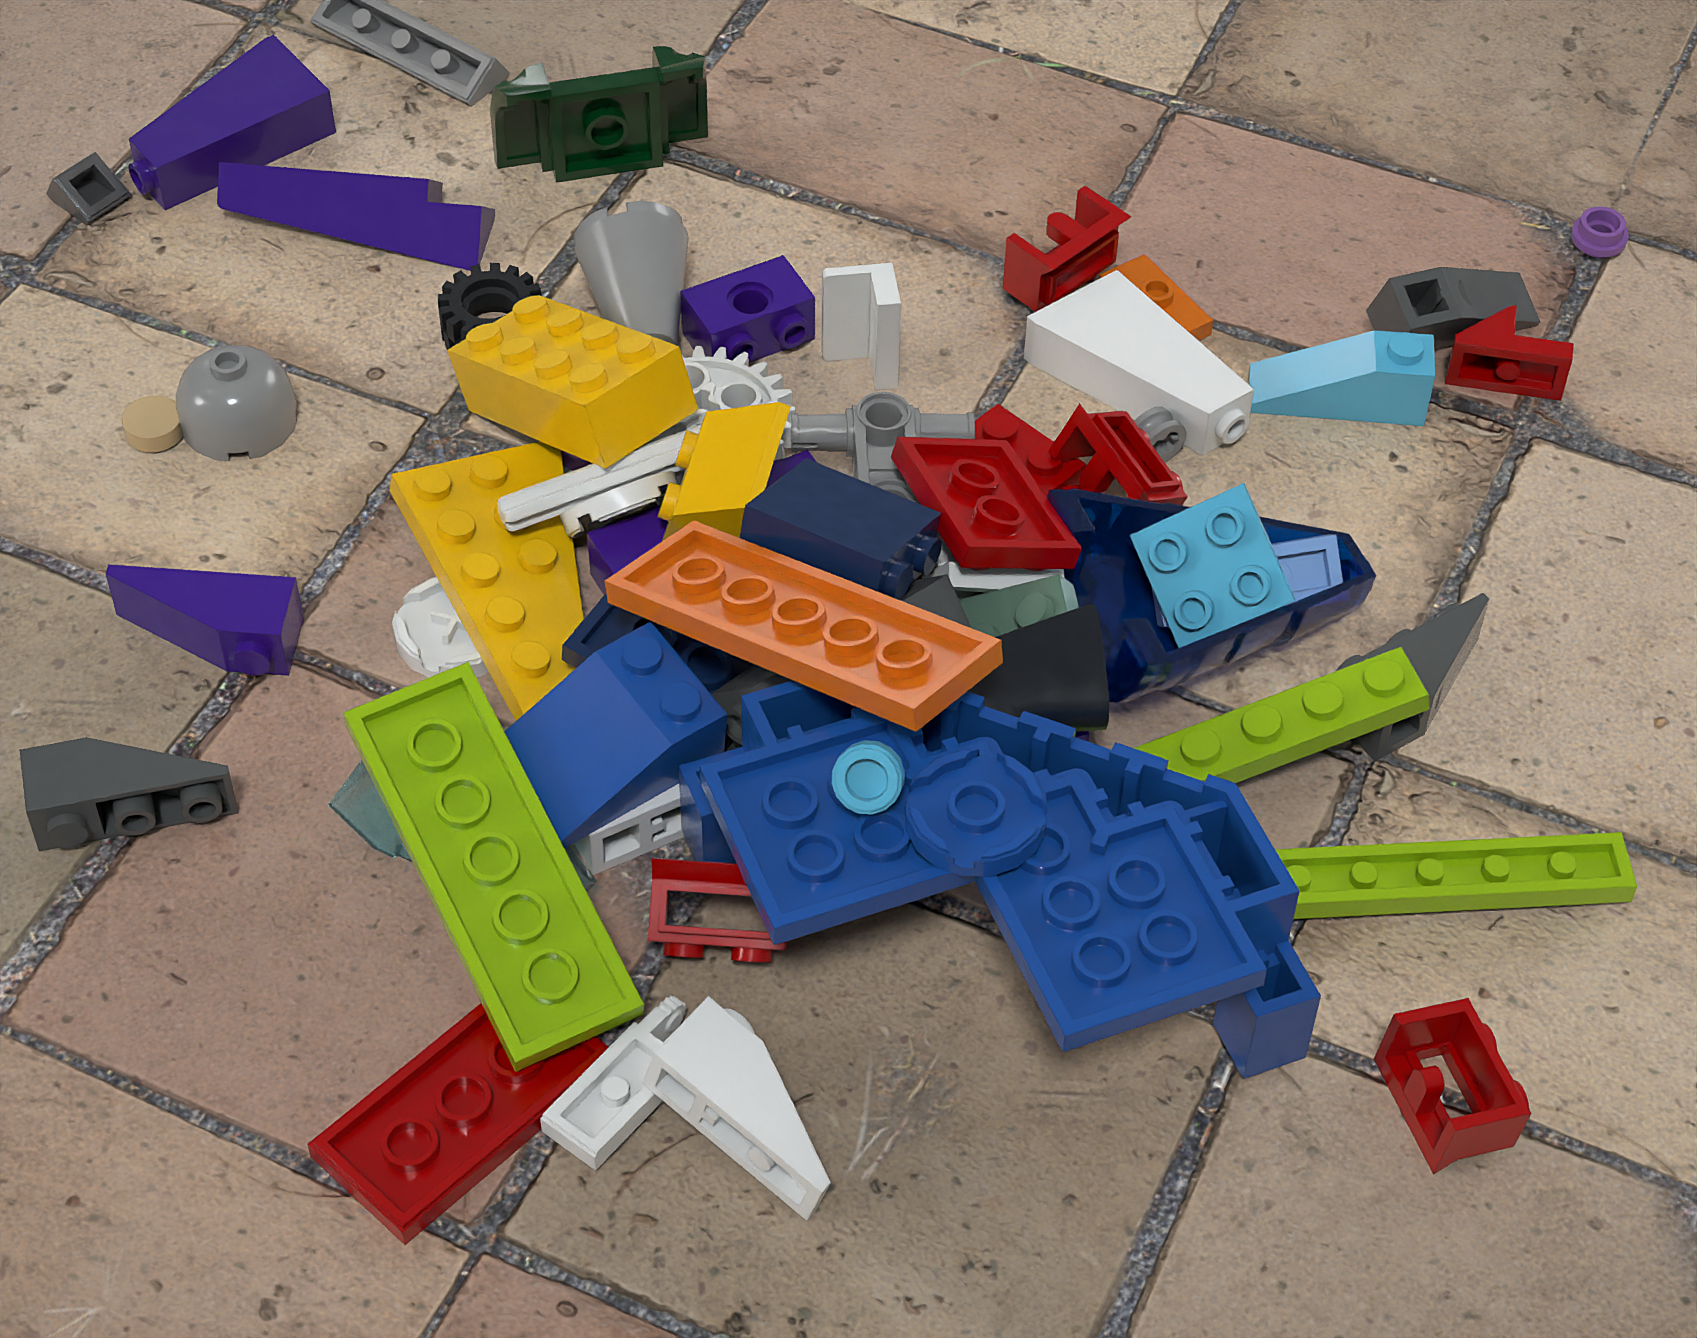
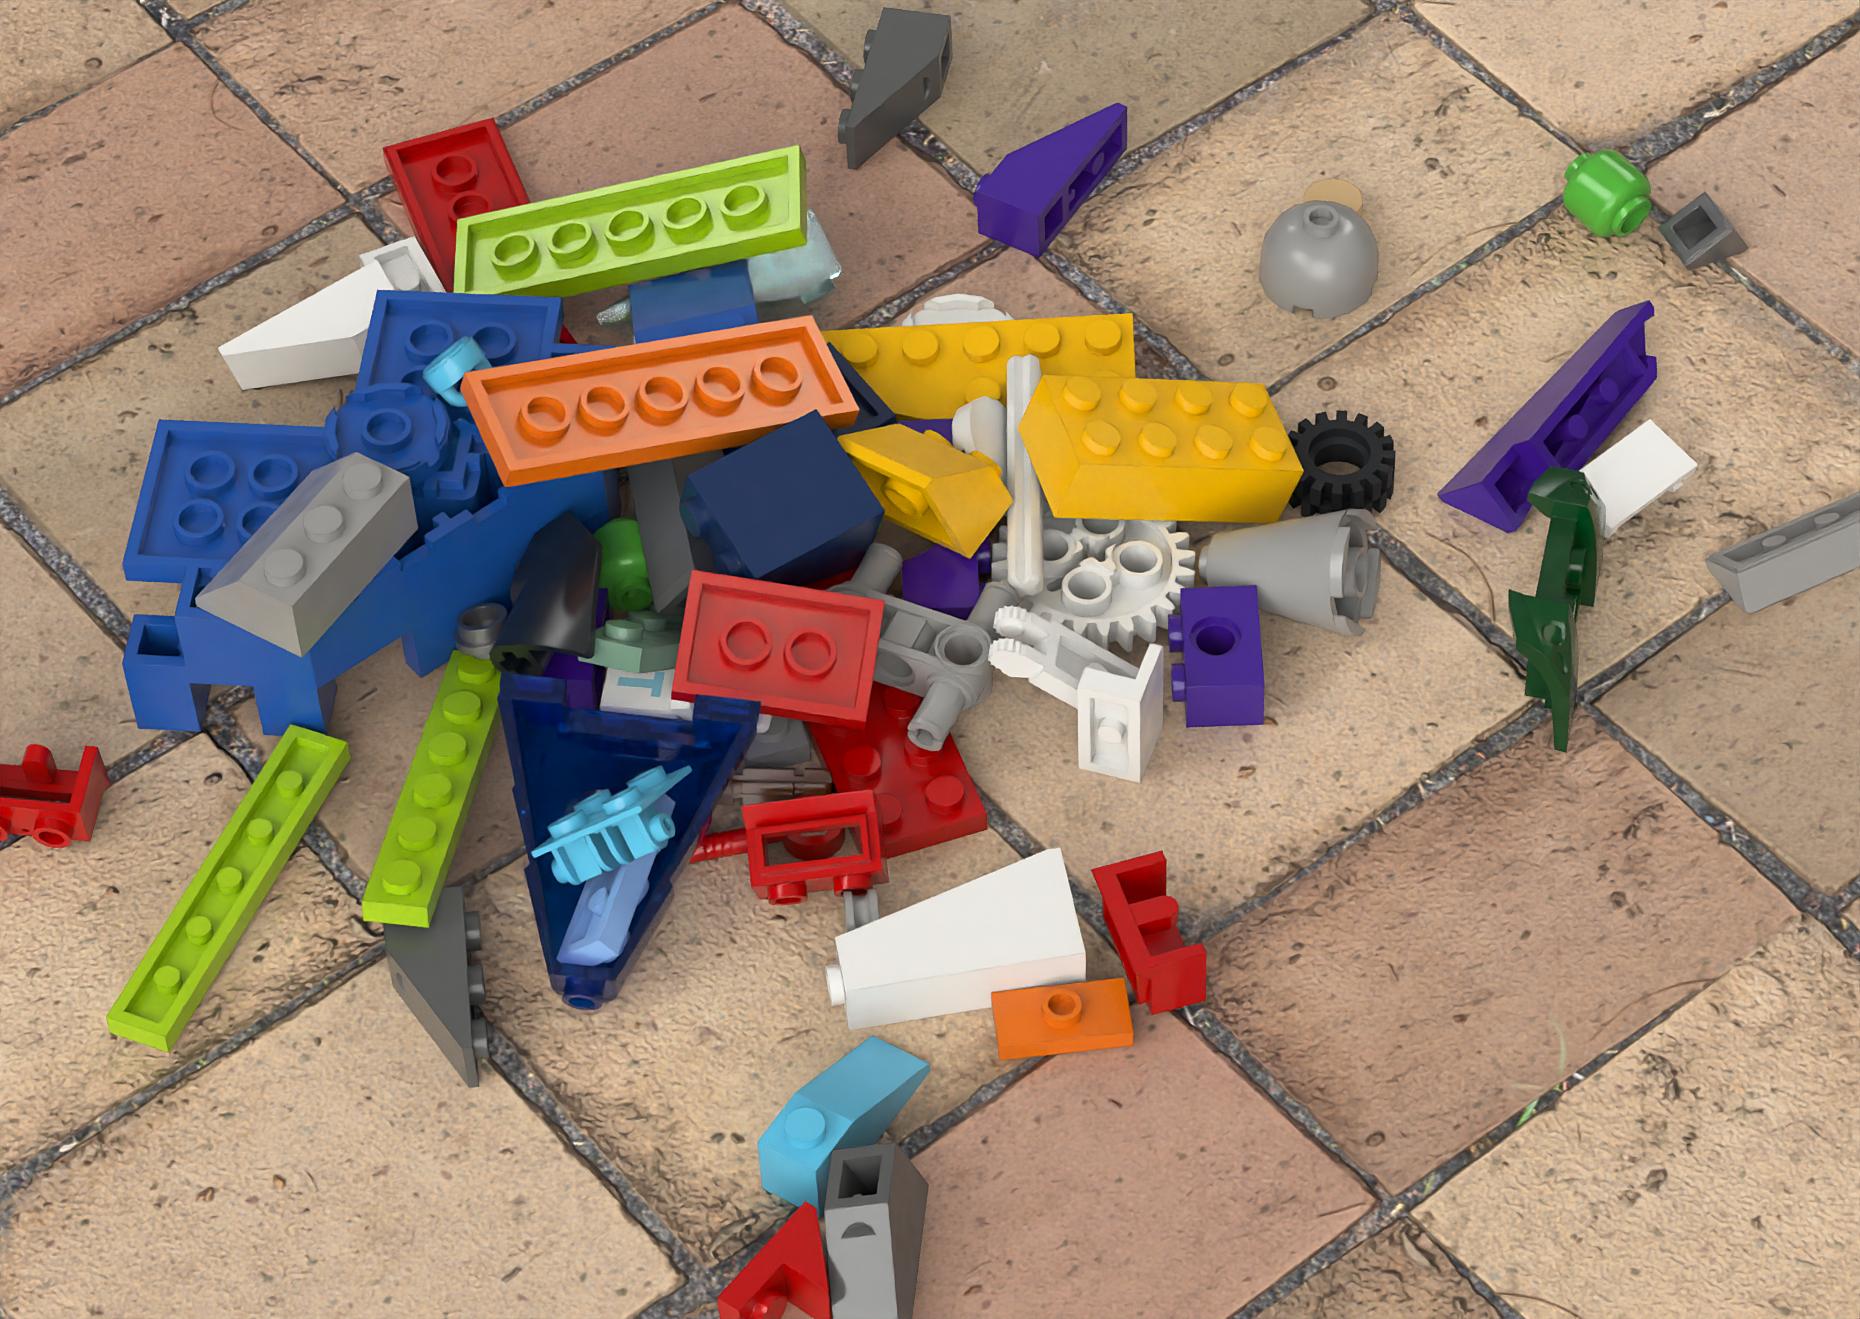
camera: 120 degrees right, 0 degrees up
dark purple slope [128,35,336,211] -> none
none -> light grey slope [195,452,418,658]
none -> white hinge [988,605,1139,709]
none -> bright green head [1562,149,1652,238]
none -> white hinge [1579,419,1698,544]

